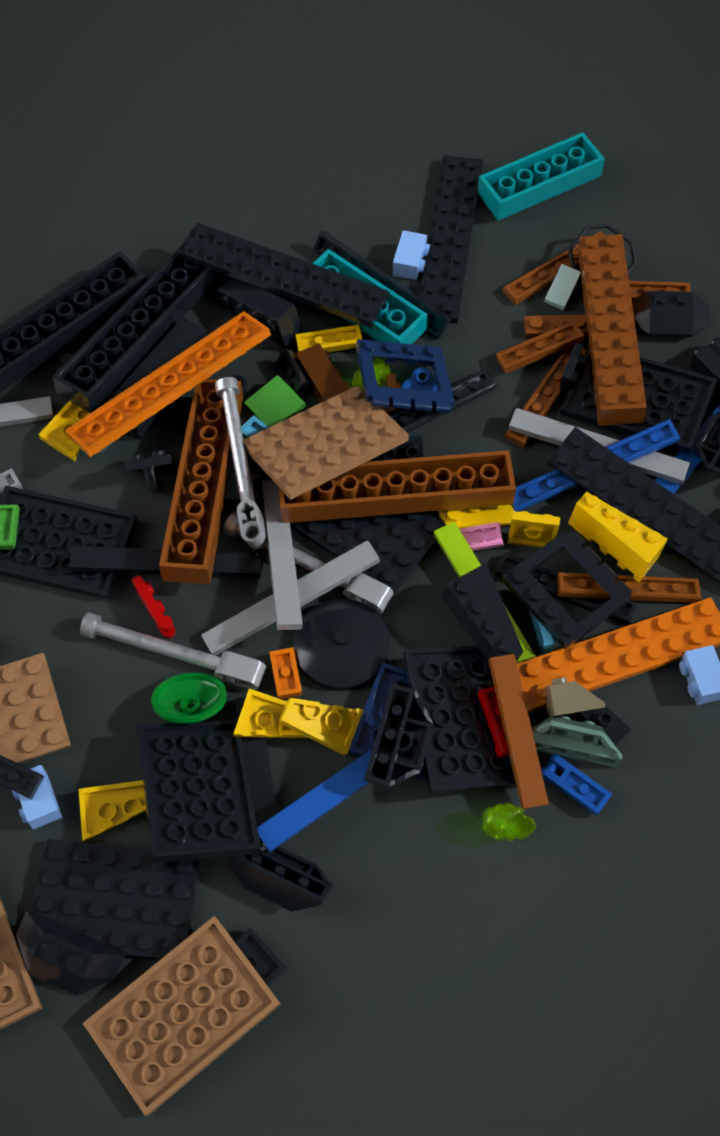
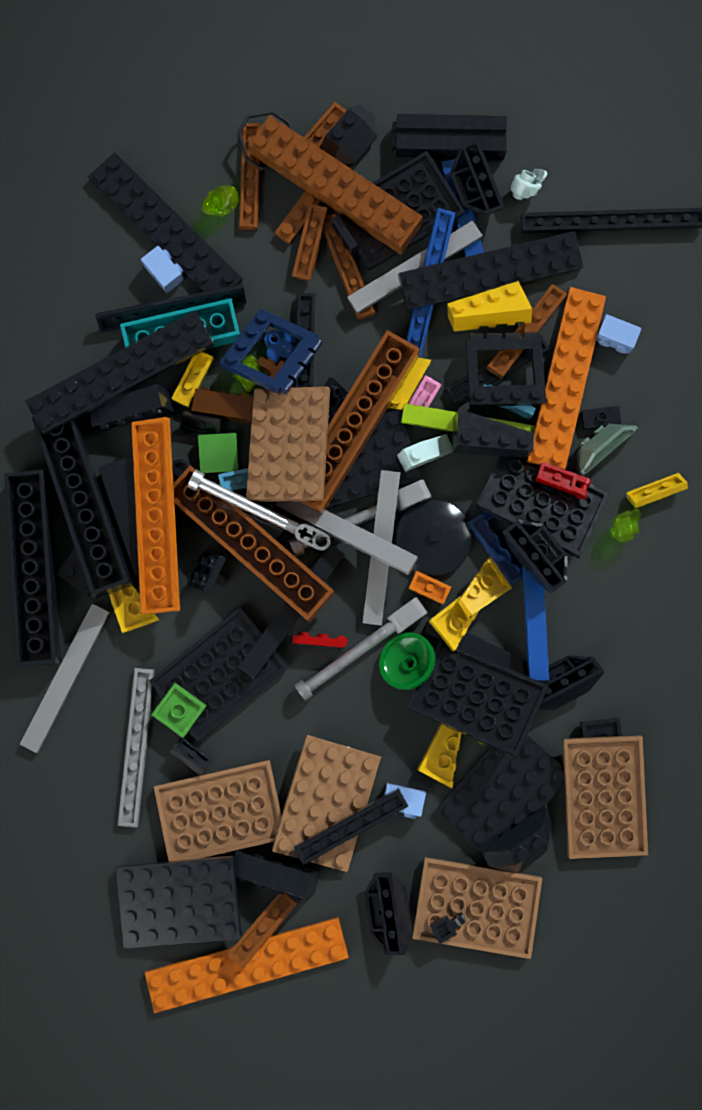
camera: 60 degrees left, 20 degrees up
teal brick [478,132,605,221] -> none
dark orange tile [488,654,549,810] -> none
yellow plate [507,511,560,548] -> none
blue plate [541,754,612,816] -> none
light aqua tile [544,264,581,310] -> none
dark tan slope [545,677,605,716] -> none
none -> clear neon green head [202,185,239,216]
none -> light aqua slope [397,434,453,472]
none -> yellow plate [626,473,688,508]

